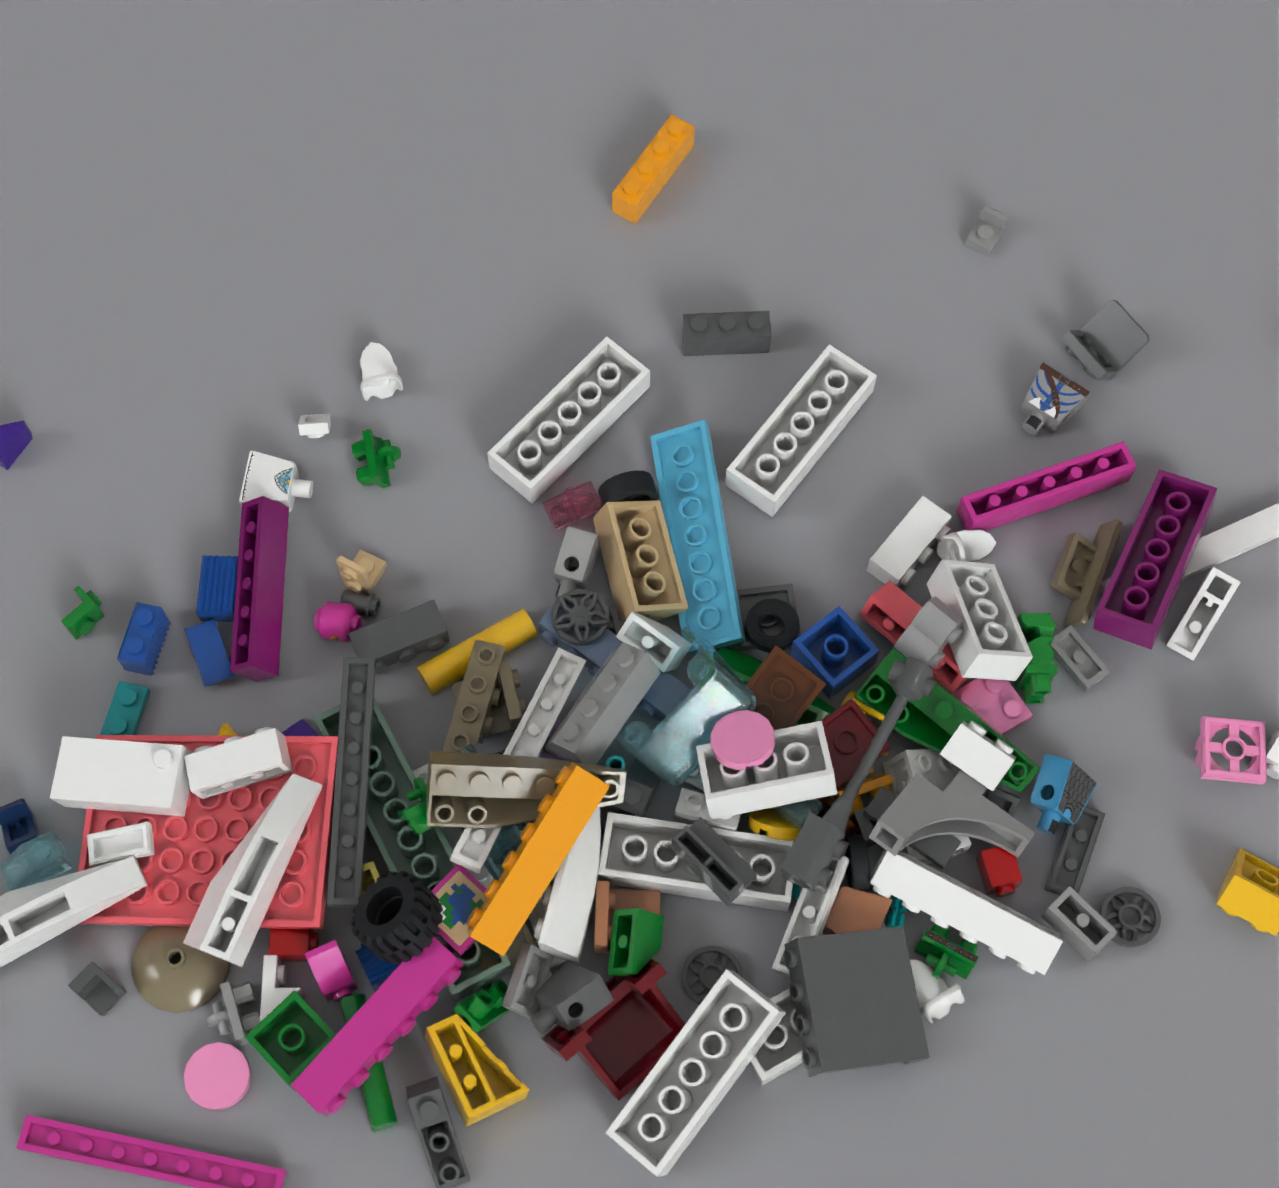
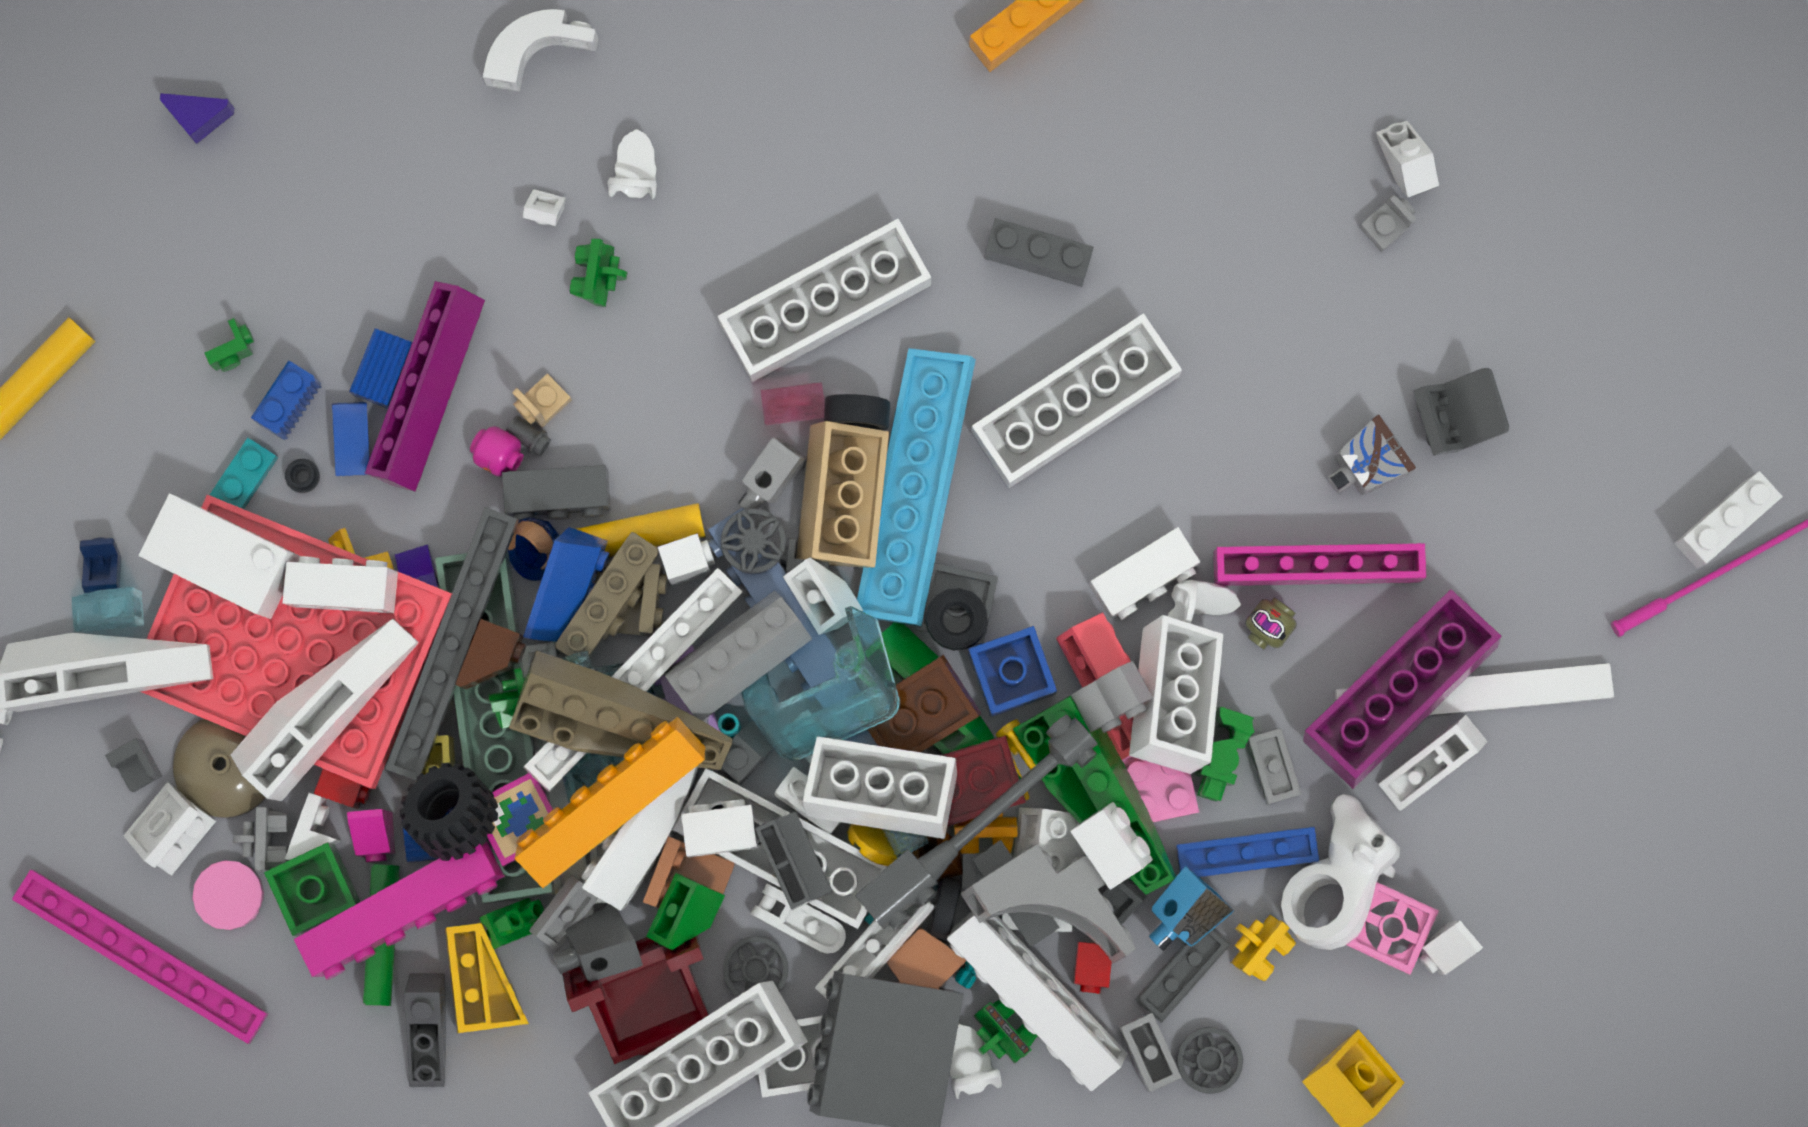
camera: 20 degrees right, 15 degrees up
white tile [87,822,155,867] -> none
white torso [239,451,313,512] -> none
bright pink tile [710,710,775,770] -> none
dark tan bracket [1050,519,1123,627] -> none
none -> white bracket [123,782,216,876]
none -> black plate [285,459,320,493]
none -> reddish brown slope [455,619,526,690]
none -> white arch [483,9,598,91]
none -> clear blue piece [508,517,560,581]
none -> blue slope [523,527,610,642]
none -> white brick [658,534,715,588]
none -> white brick [681,799,758,858]
none -> white plate [750,883,846,954]
none -> blue plate [1176,827,1319,877]
none -> yellow hips [1230,915,1296,981]
none -> olive head [1245,597,1297,649]
none -> white animal [1281,794,1400,950]
none -> white slope [1376,121,1439,197]

